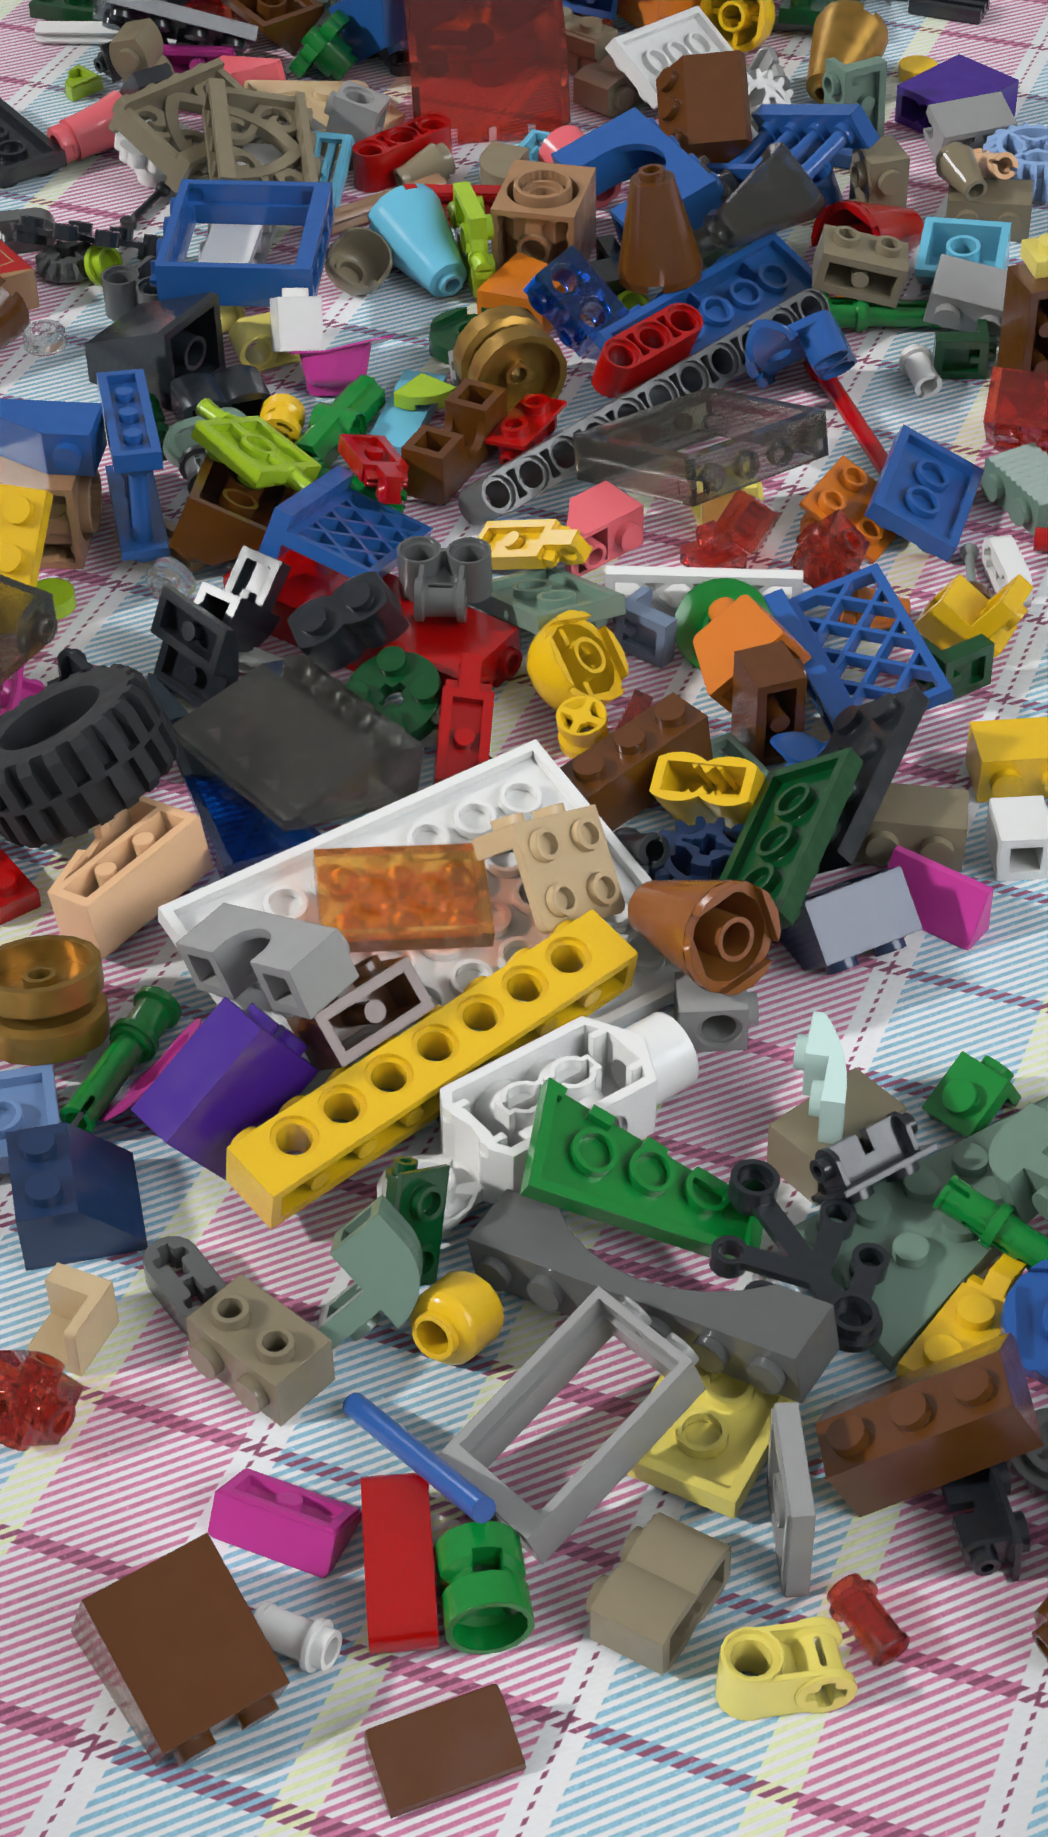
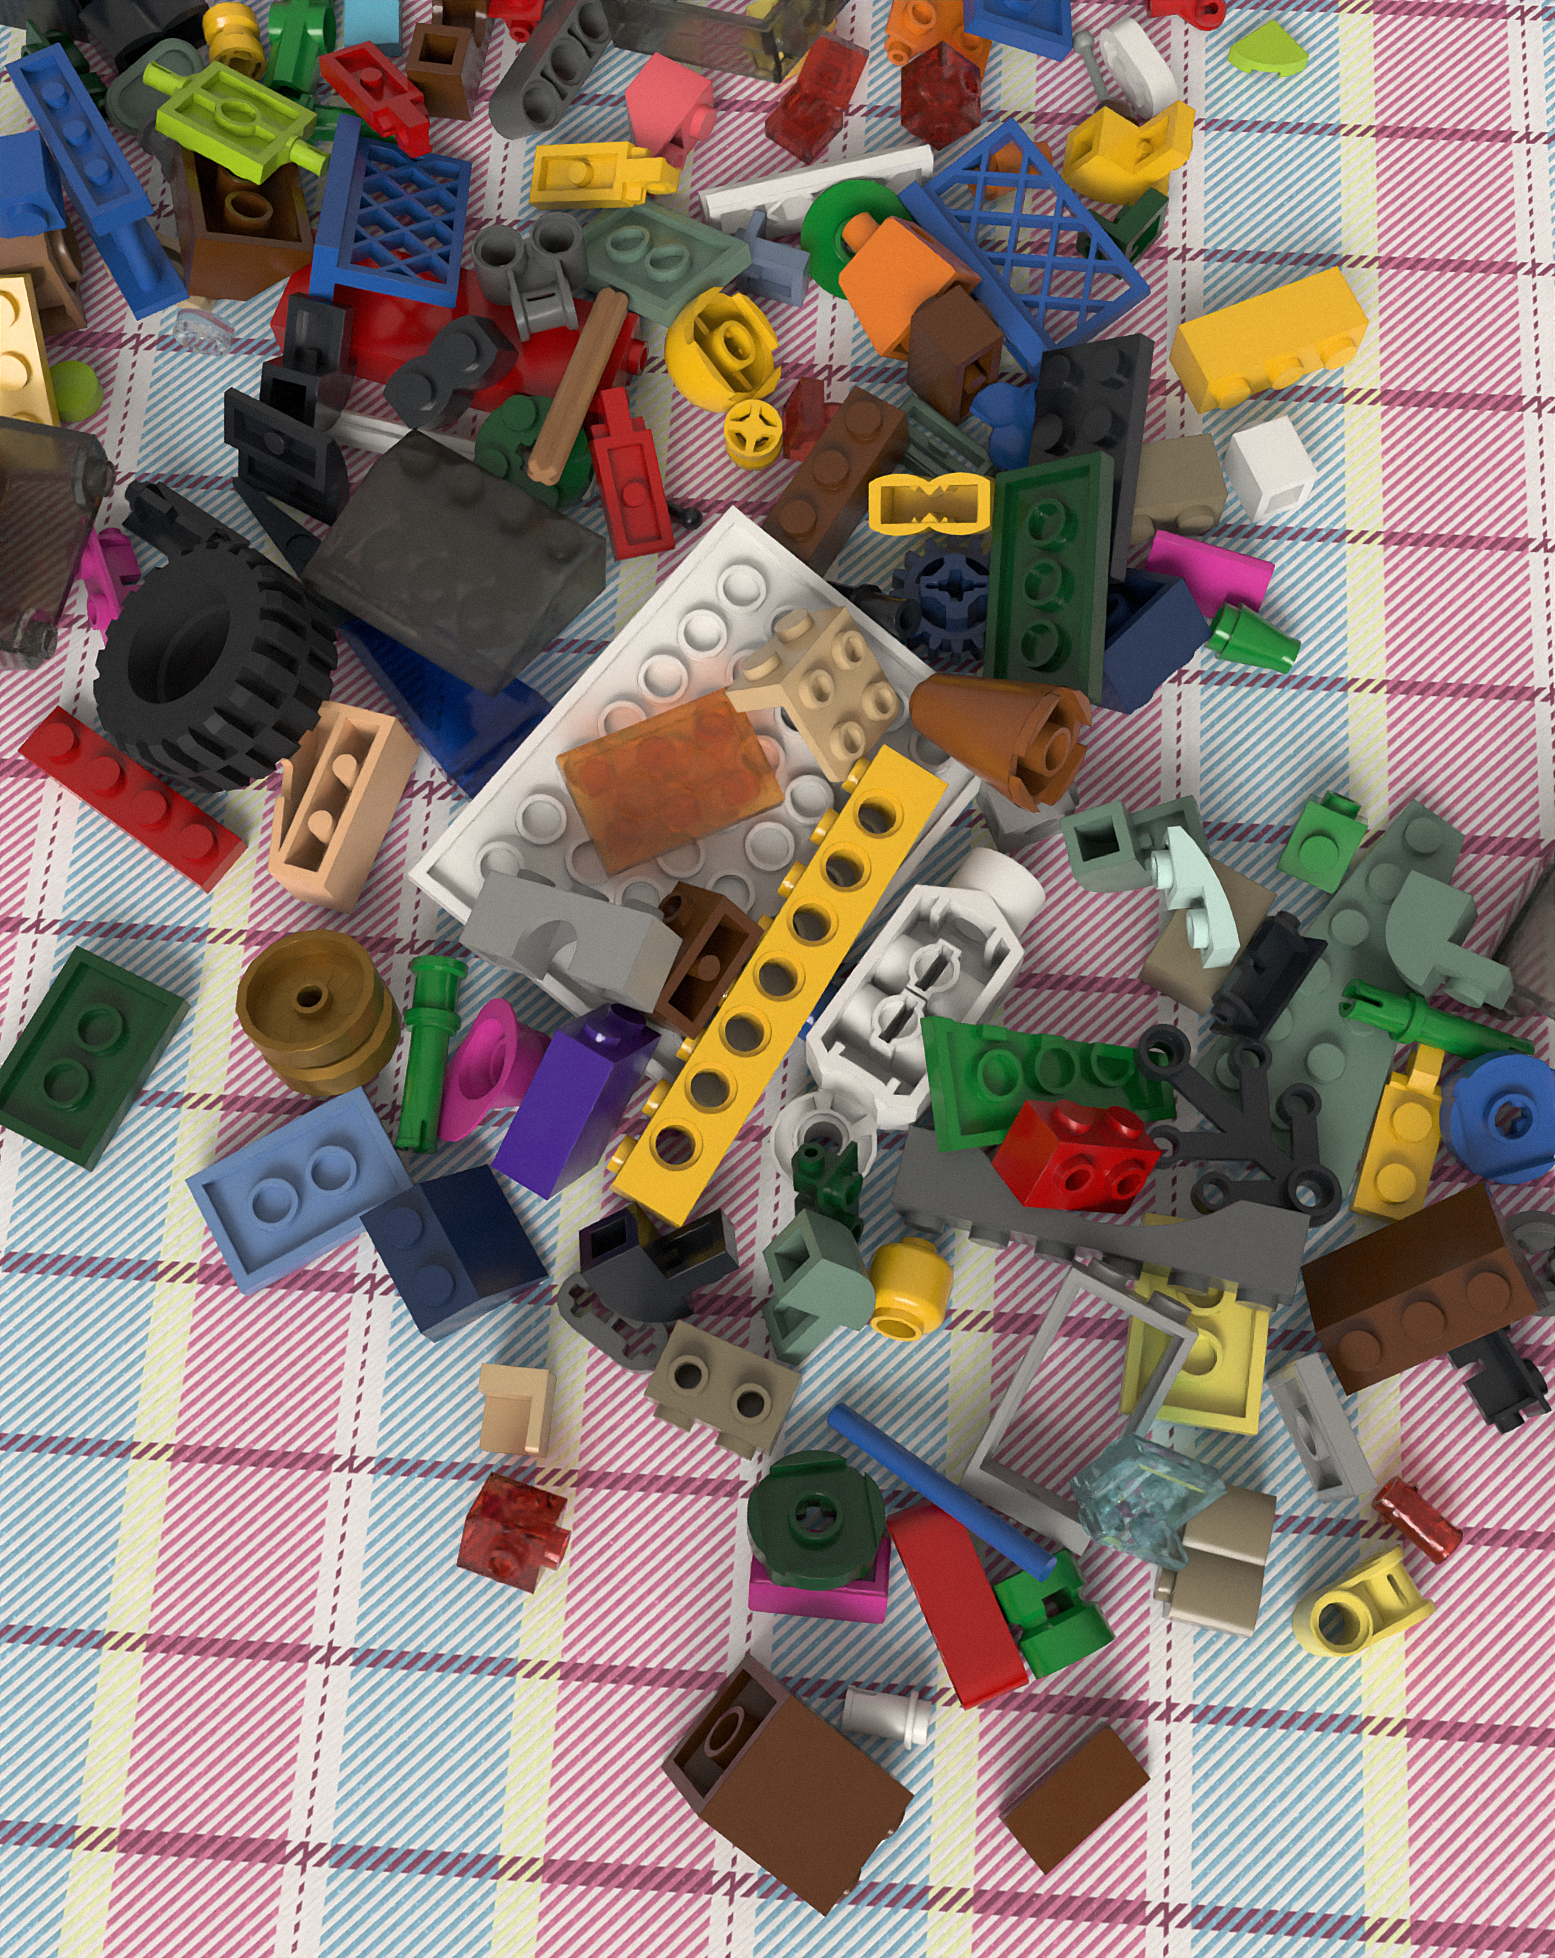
camera: 15 degrees left, 30 degrees up
none -> medium nougat axle [527,287,629,486]
none -> black brick [579,1202,740,1323]
none -> dark green plate [747,1450,886,1591]
none -> red brick [991,1099,1162,1214]
none -> sand green brick [1059,795,1212,893]
none -> clear light blue bracket [1069,1432,1228,1572]
none -> green cone [1204,602,1301,675]

